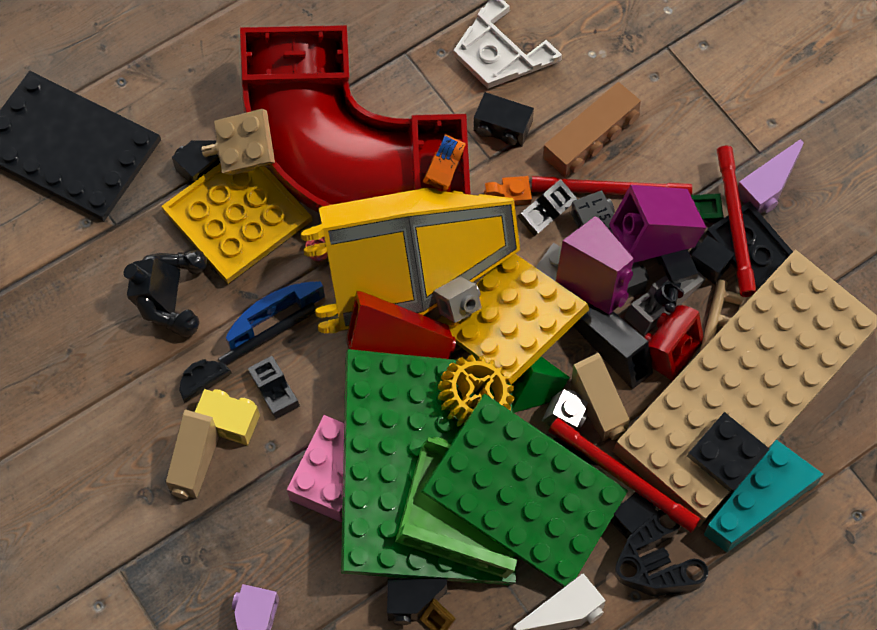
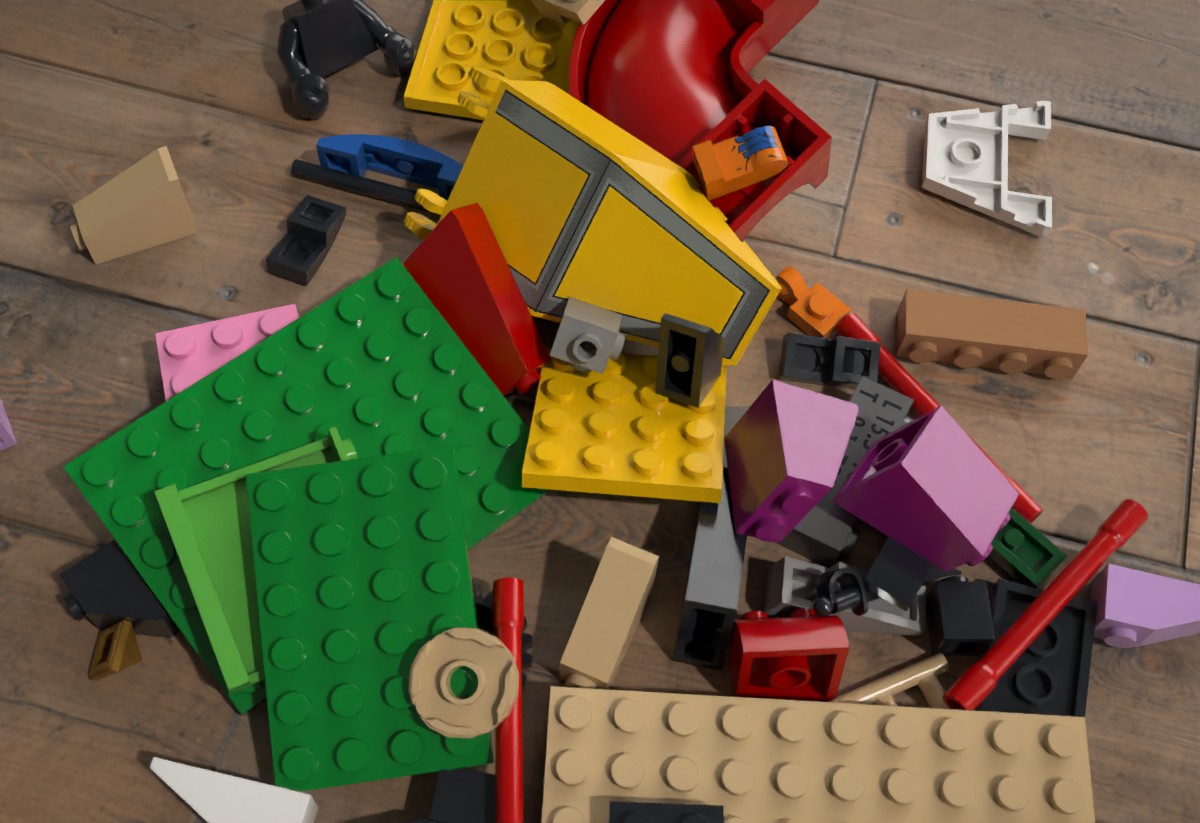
camera: 45 degrees right, 5 degrees down
black plate [179,359,232,403] -> none
light yellow brick [195,389,260,446] -> none
yellow gear [438,354,514,427] -> none
black brick [473,92,534,147] -> none
green slope [512,357,571,413] -> none
brick [542,389,588,429] -> none
none -> tan tile [409,628,519,738]
none -> slope [655,313,725,408]

